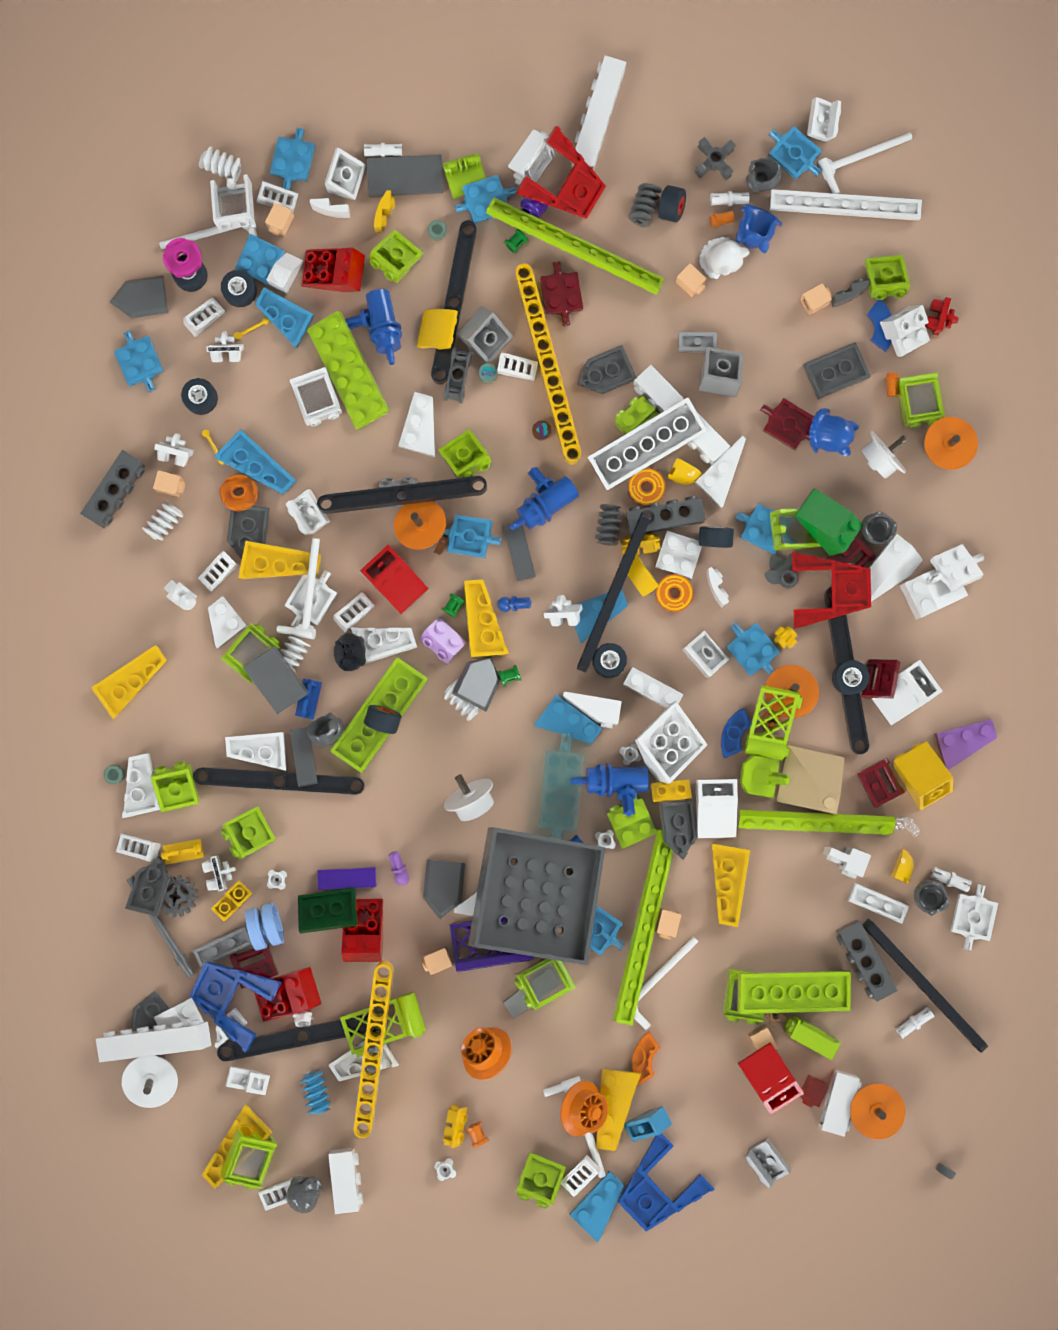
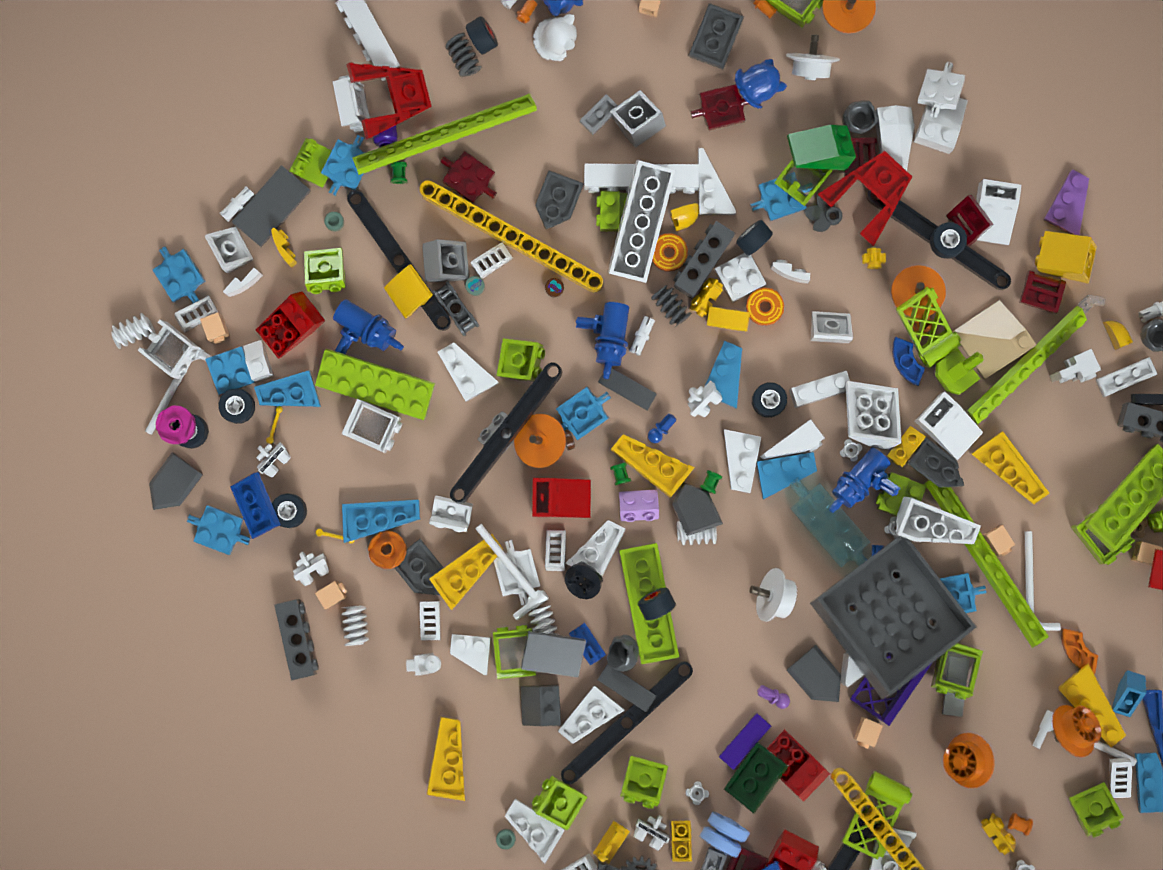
camera: 40 degrees left, 0 degrees up
white slope [183,297,225,337] -> none
black beam [577,511,652,673] -> none
light nougat brick [676,263,707,297] -> none
dark azure plate [726,622,780,676] -> none
none -> blue tile [230,472,281,539]
none -> dark grey slope [521,685,561,726]
none -> white pin [629,316,655,356]
none -> white wing [723,429,761,493]
none -> white wedge [896,497,981,544]

